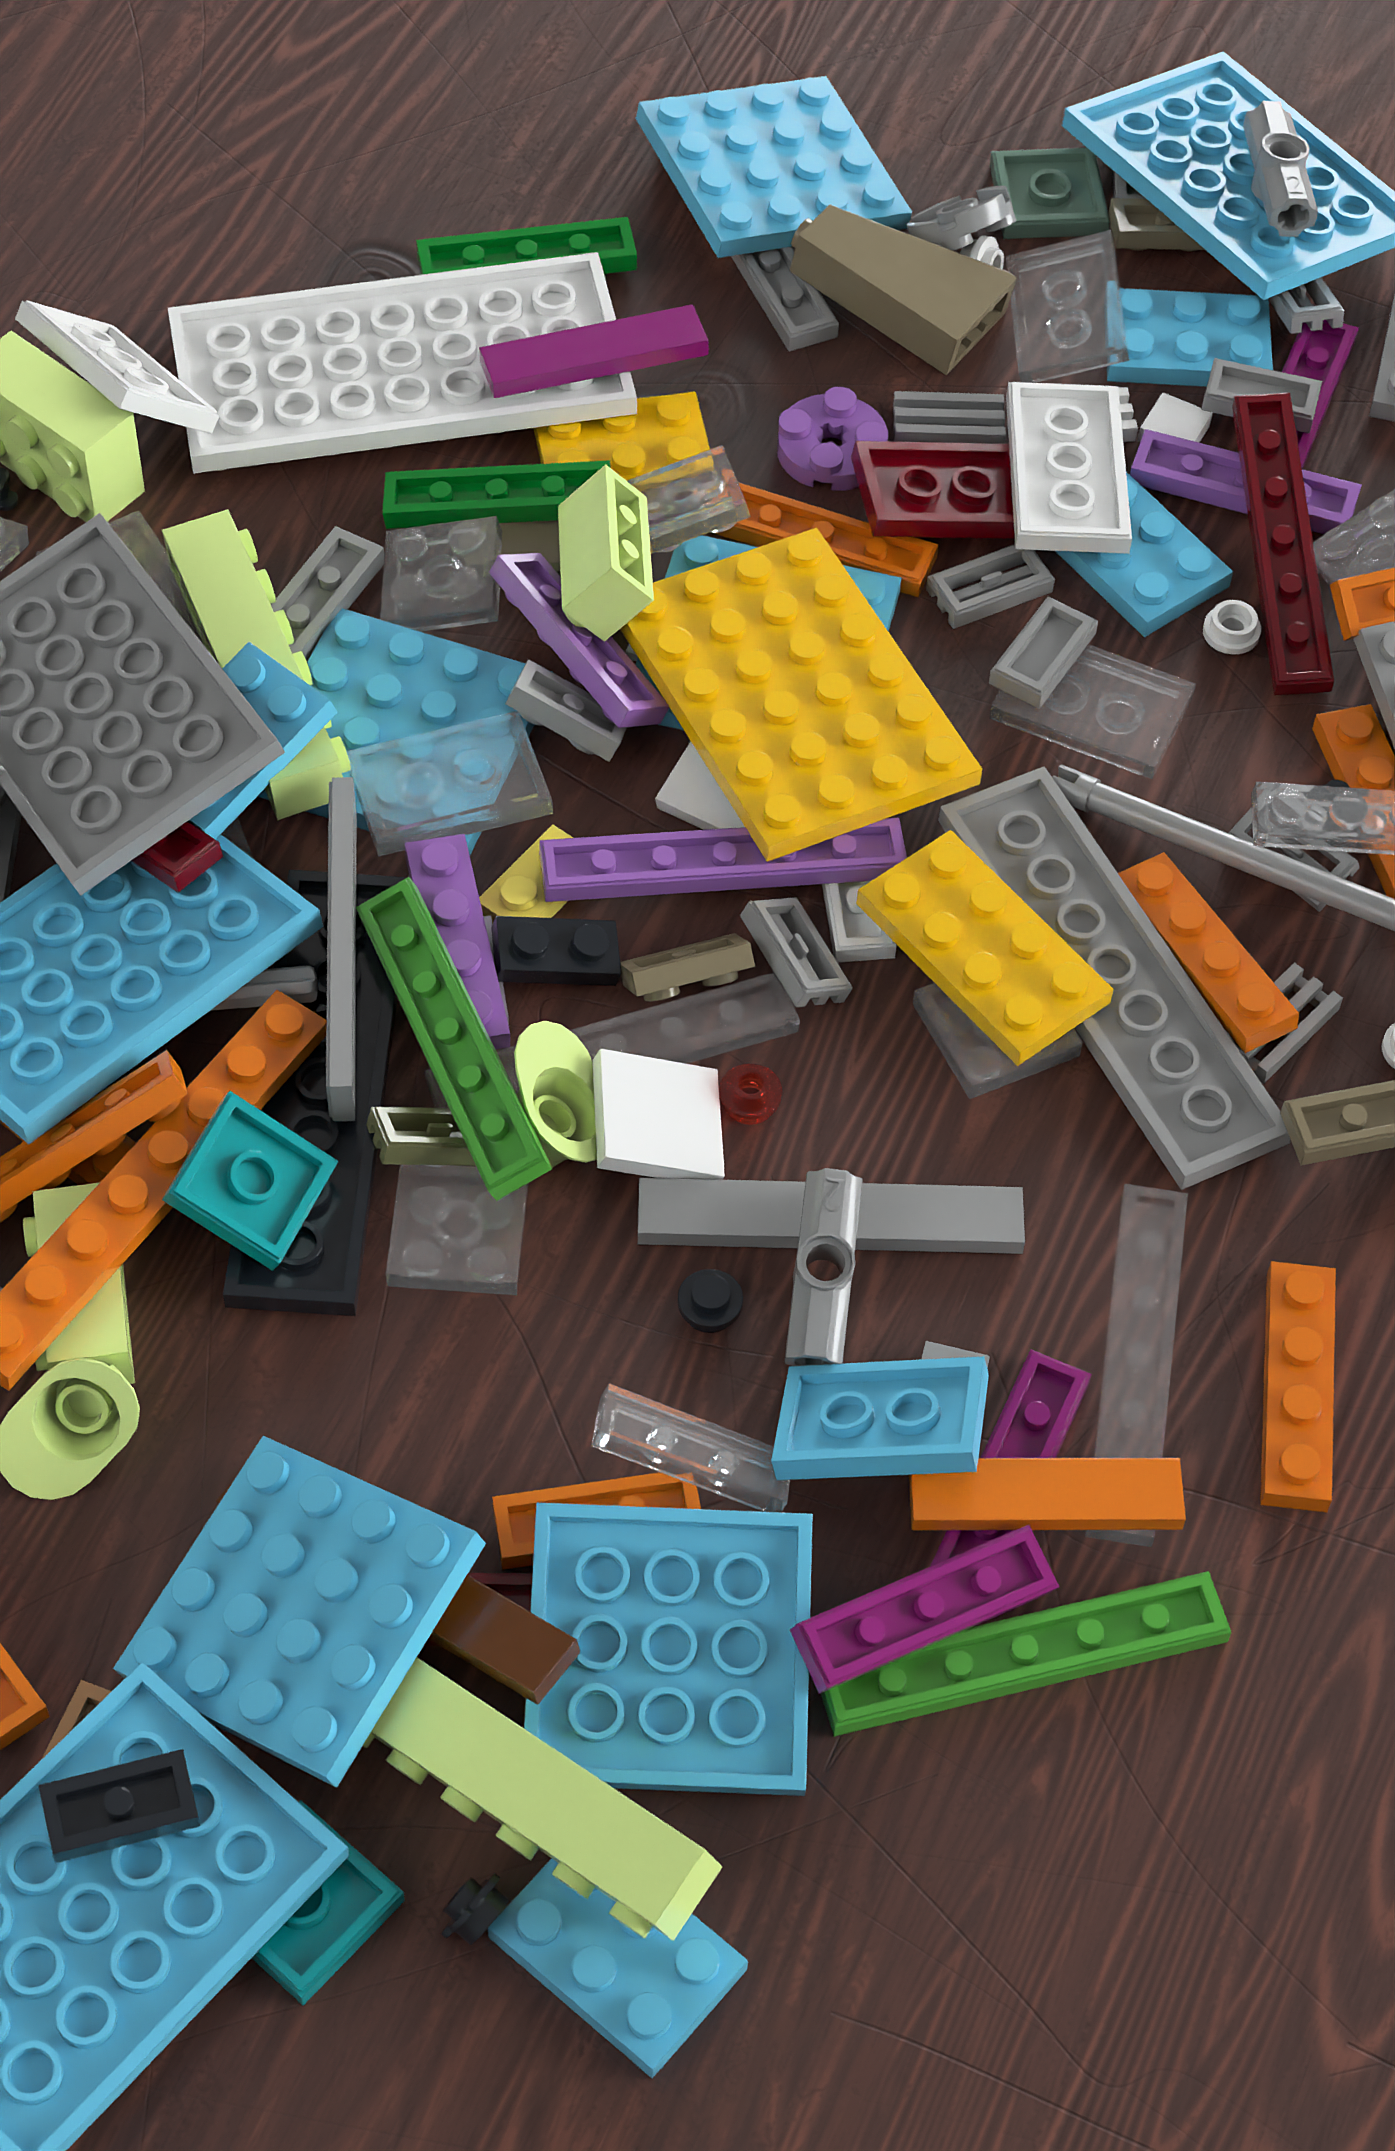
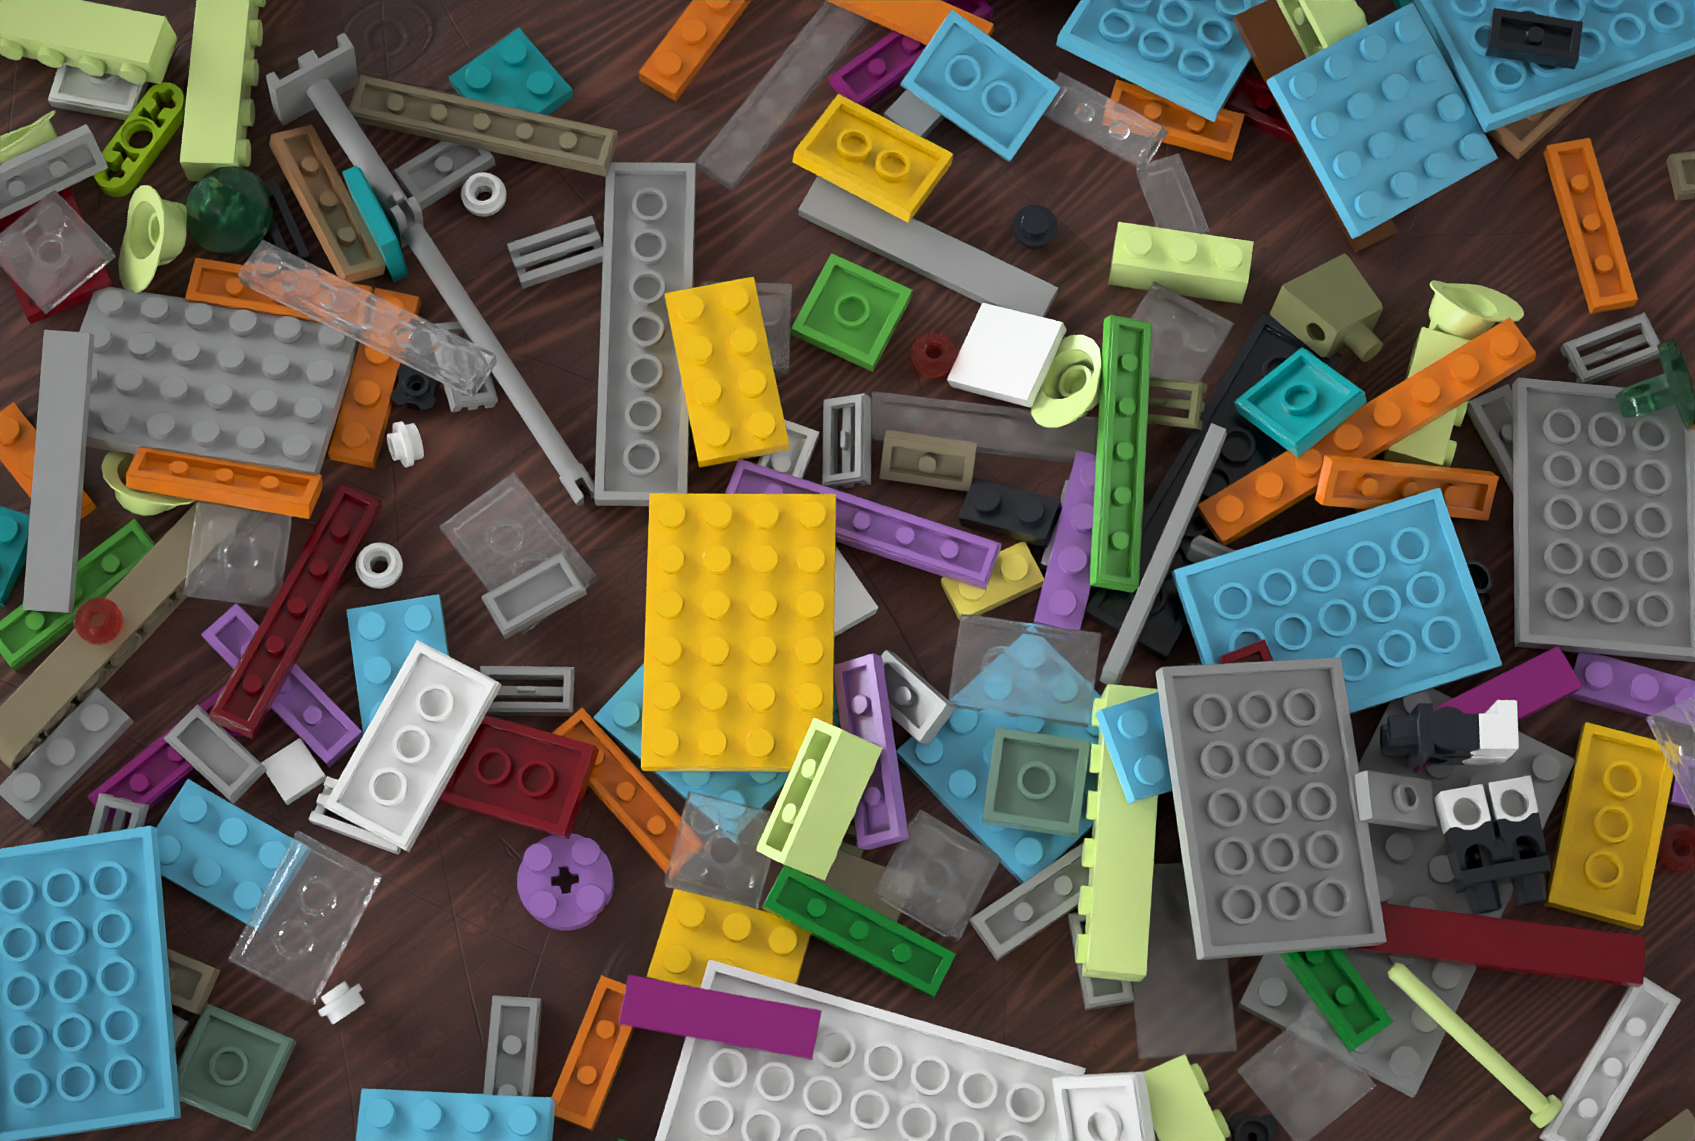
camera: 150 degrees left, 15 degrees up
light grey piece [784,1168,863,1366] -> none
dark tan slope [790,204,1017,375] -> none
light grey tile [893,391,1006,444] -> none
light grey plate [906,186,1016,251] -> none
orange plate [1118,852,1299,1053] -> none
light grey piece [1243,101,1318,237] -> none
none -> white plate [387,421,424,467]
none -> orange plate [551,975,635,1132]
none -> bright green plate [791,253,912,372]
none -> yellow plate [792,94,954,223]
none -> sand green plate [982,727,1091,838]
none -> yellowish green brick [1108,222,1254,304]
none -> clear tile [1136,153,1210,235]
none -> olive torso [1270,253,1383,362]

